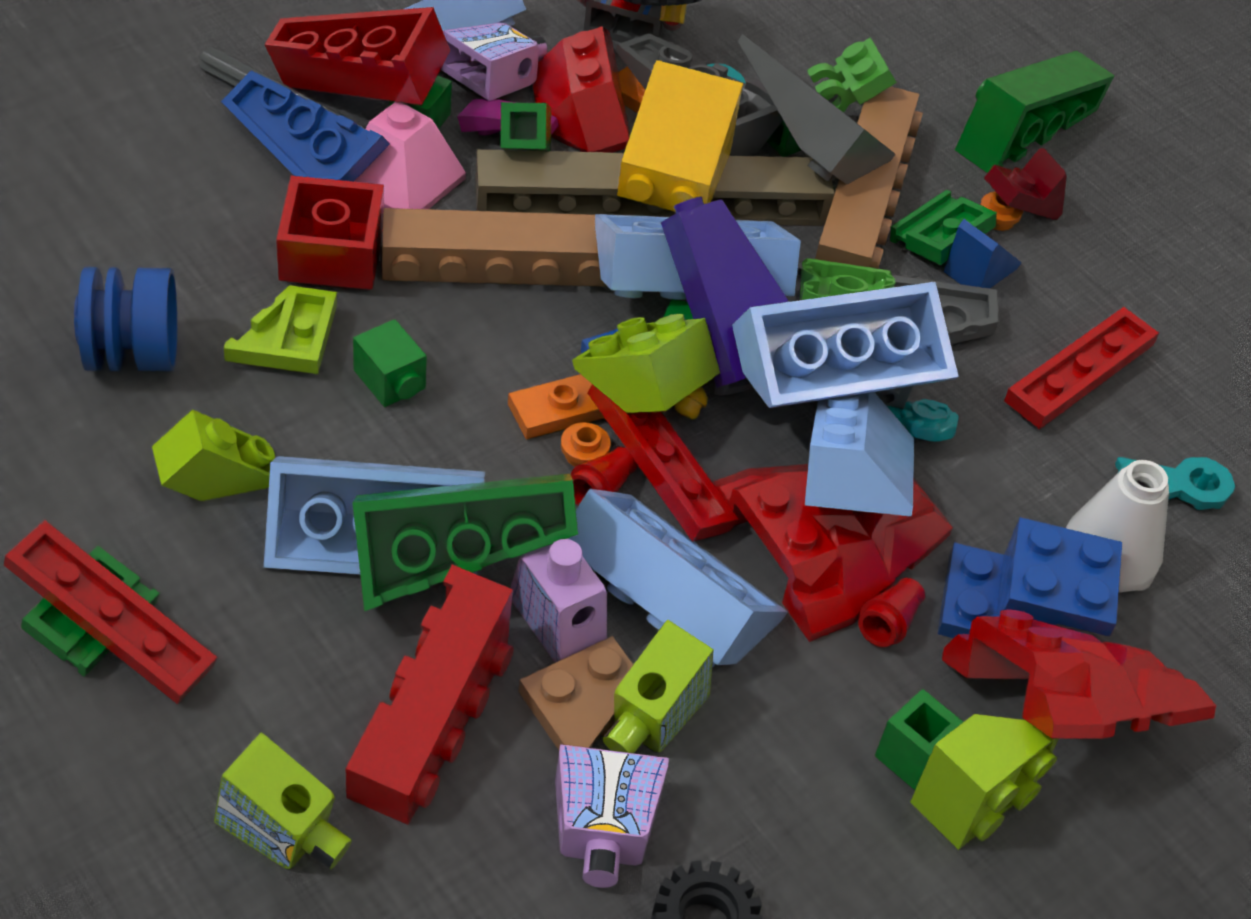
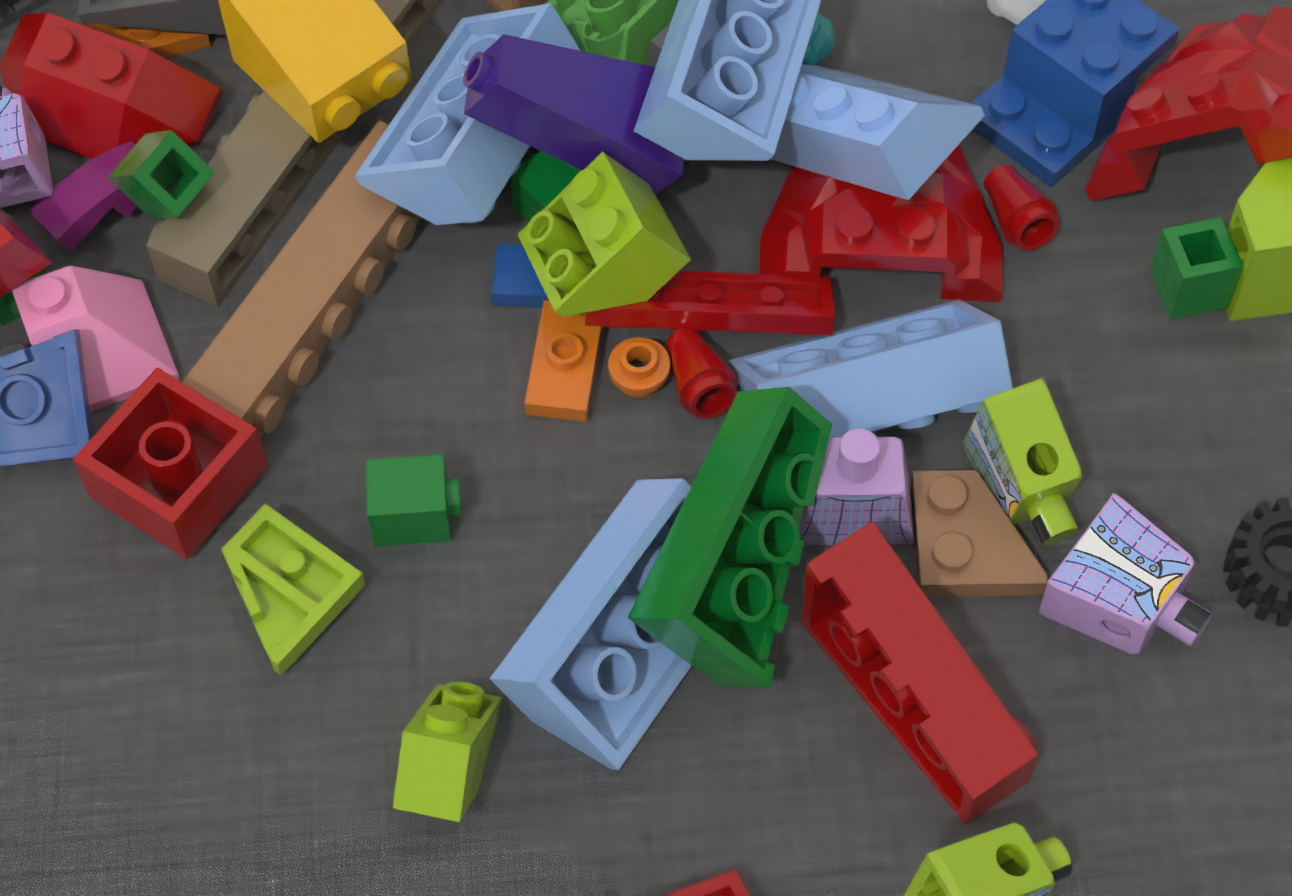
camera: 50 degrees left, 10 degrees up
blue wheel [74,267,178,371] -> none

